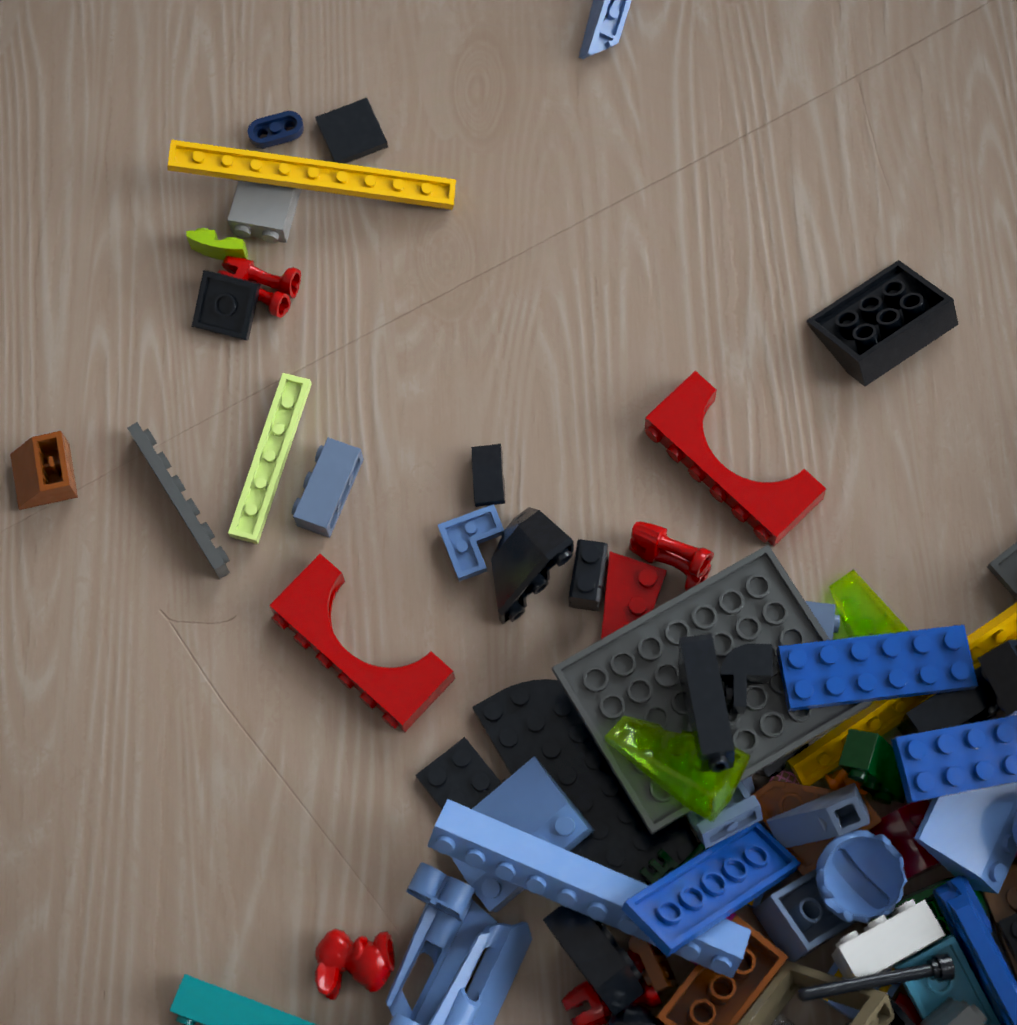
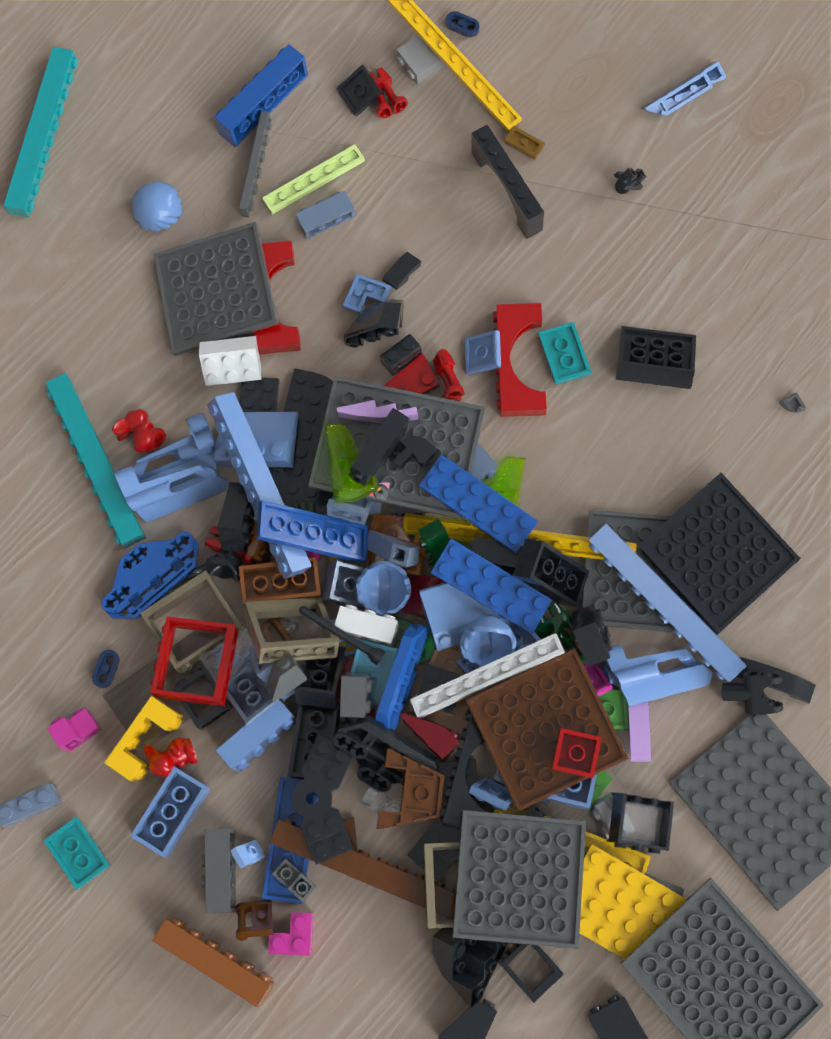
camera: 45 degrees right, 5 degrees up
dark orange slope [10,431,78,510] -> none
lime slope [186,228,248,260] -> none
black tile [315,97,388,164] -> none
none -> medium blue piece [132,181,183,232]
none -> dark grey plate [154,222,278,356]
none -> white brick [199,336,261,386]
none -> blue brick [214,44,308,148]
none -> lavender slope [337,400,418,423]
none -> clear tile [367,482,391,502]
none -> medium blue tile [465,330,501,375]
none -> black arch [471,124,544,239]
none -> pearl gold plate [504,126,545,160]
none -> teal plate [538,322,591,385]
none -> black hips [614,168,646,194]

